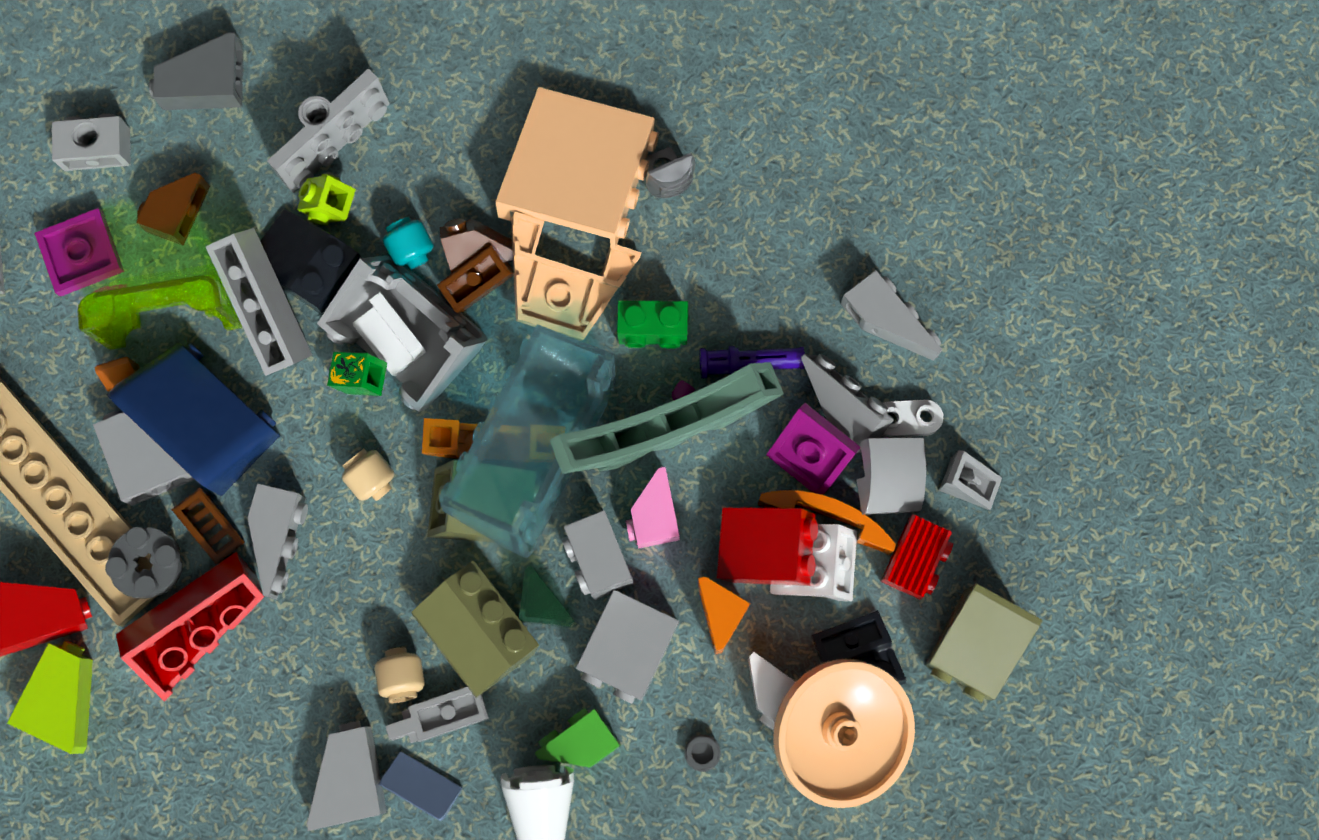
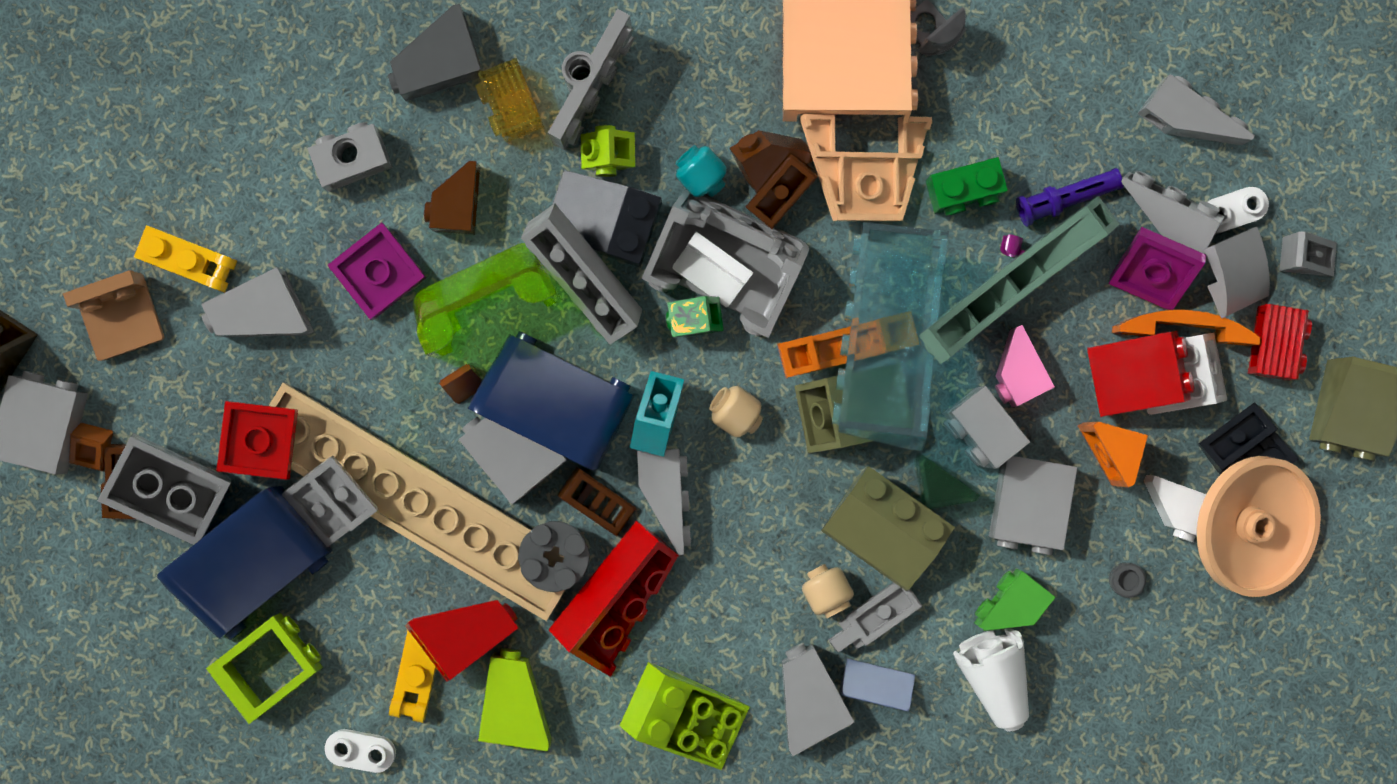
camera: 25 degrees left, 10 degrees up
none -> clear yellow brick [475,58,545,143]
none -> lime slope [619,662,750,770]
none -> teal brick [630,371,685,457]

